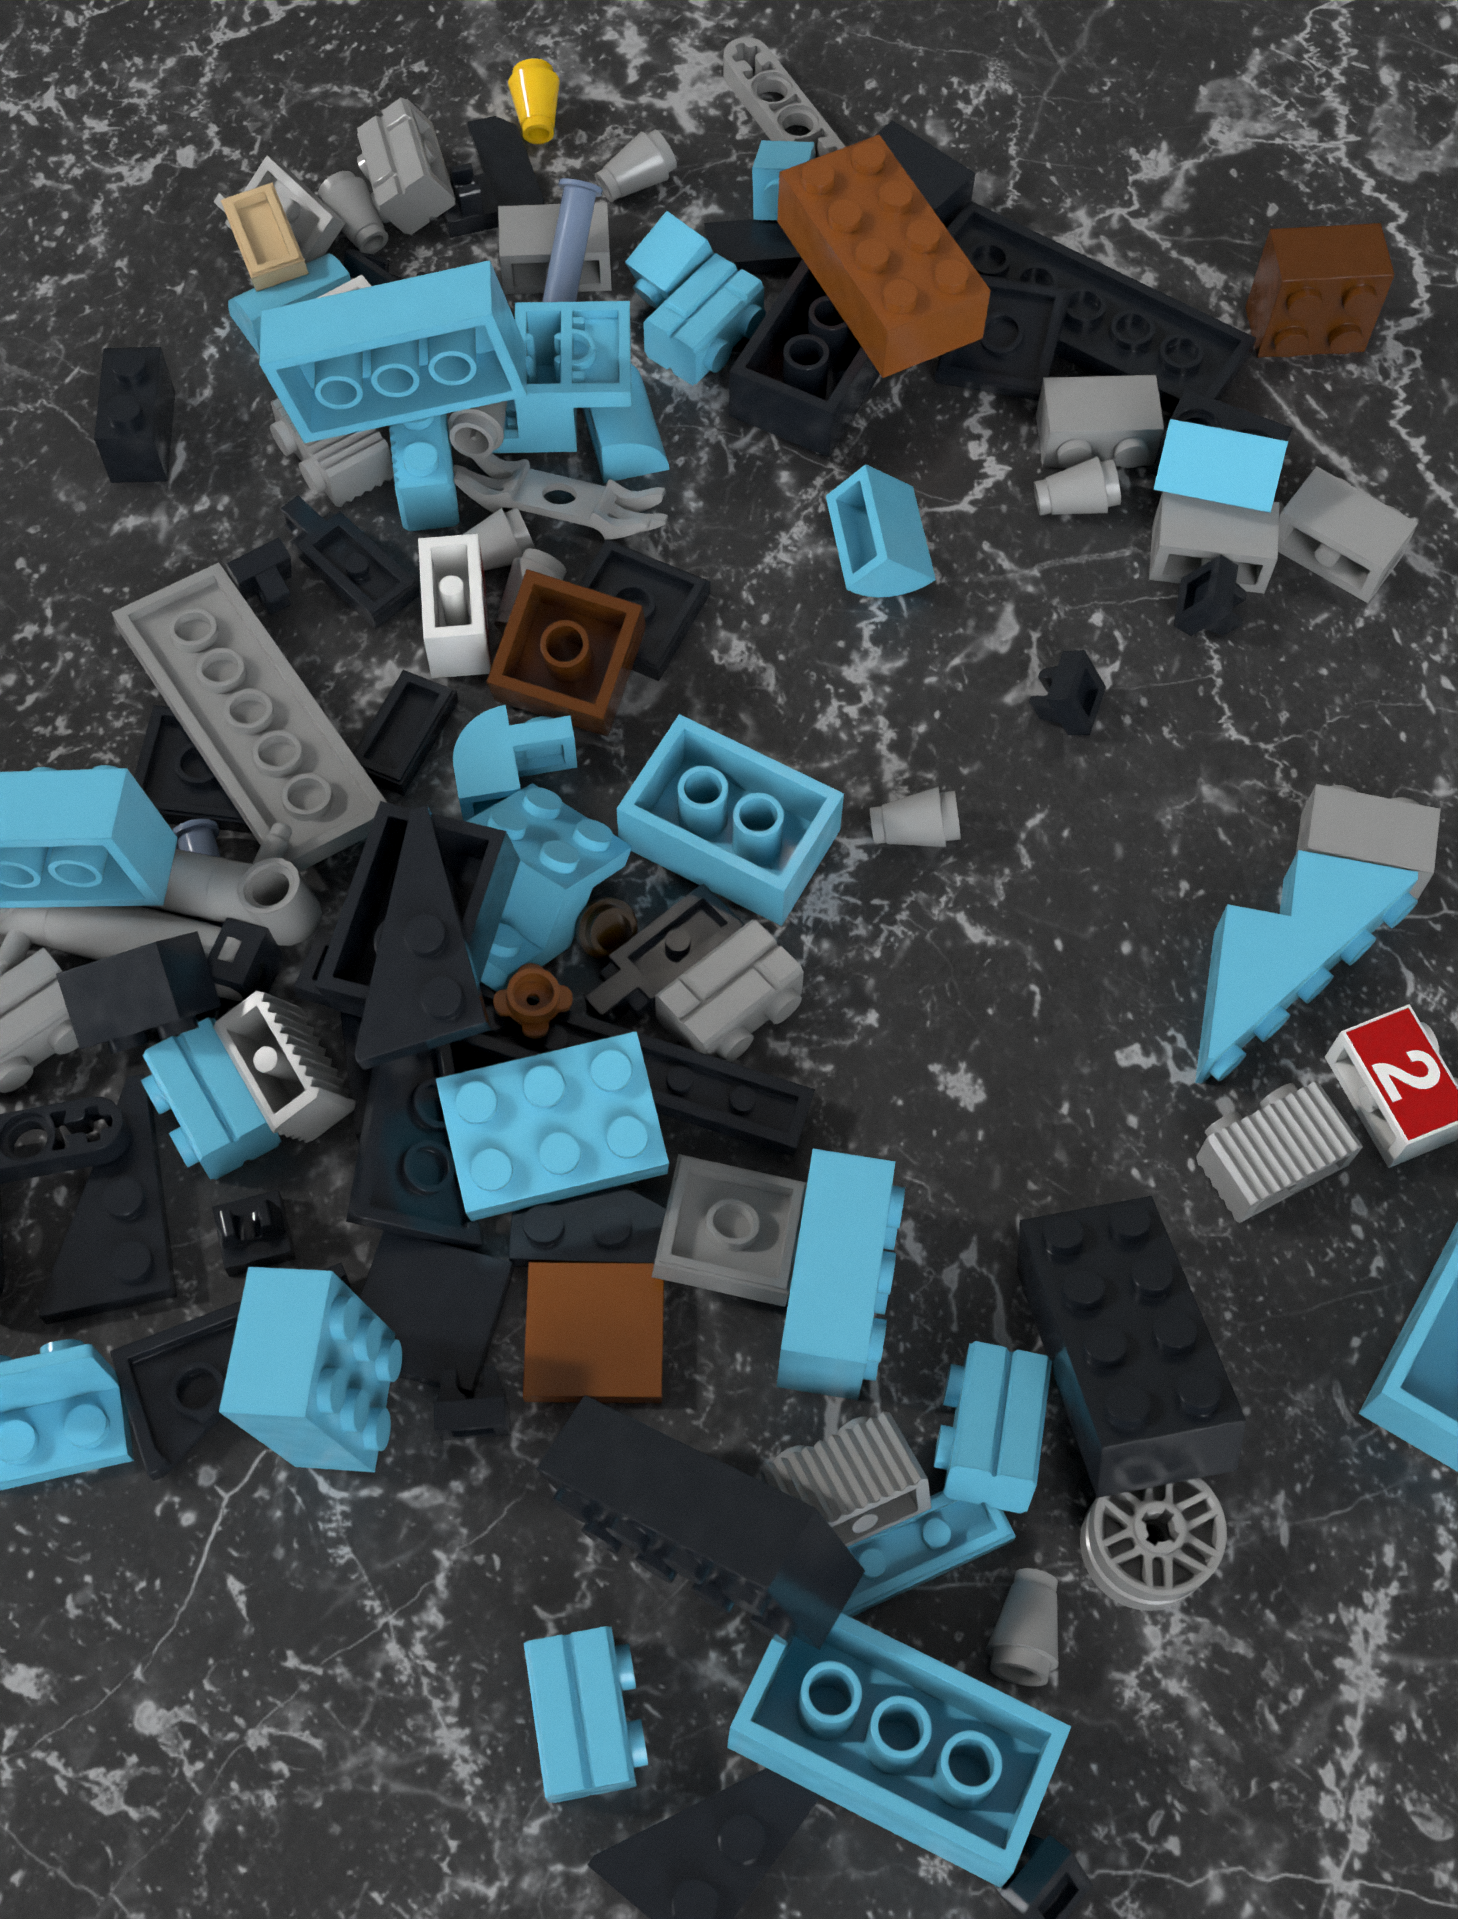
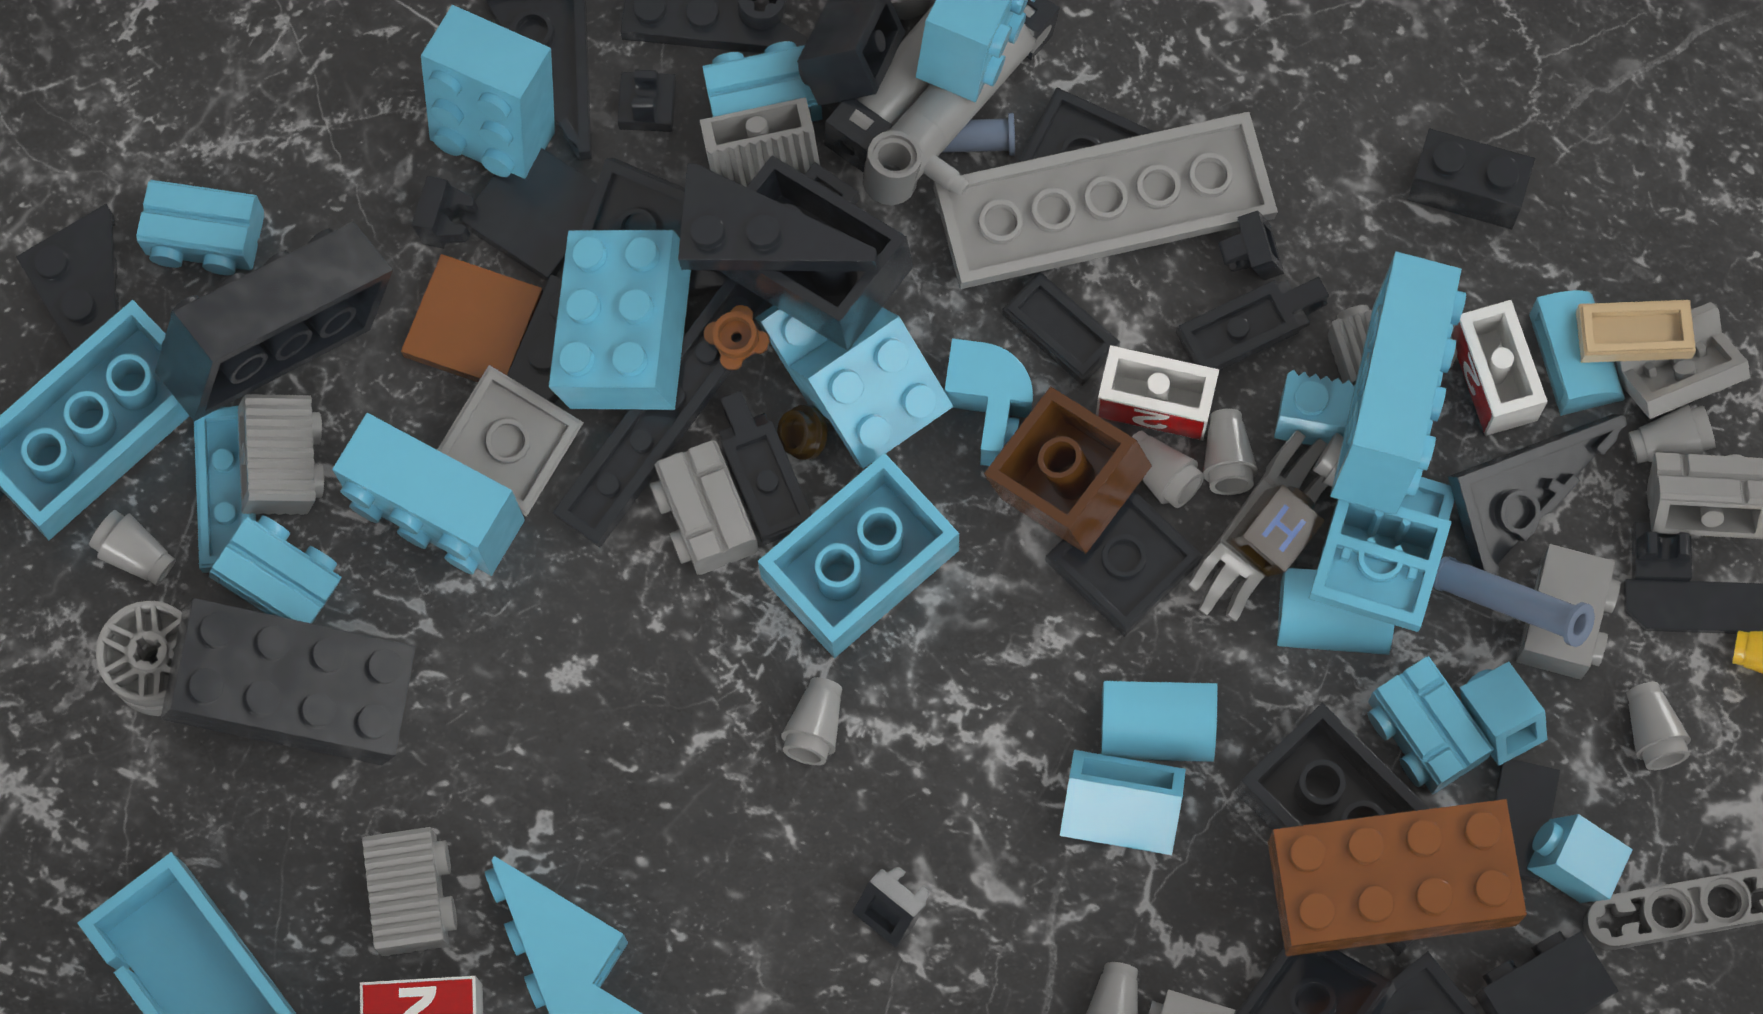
camera: 115 degrees right, 10 degrees up
none -> medium azure brick [1101,681,1217,762]
none -> brick [1226,484,1325,577]

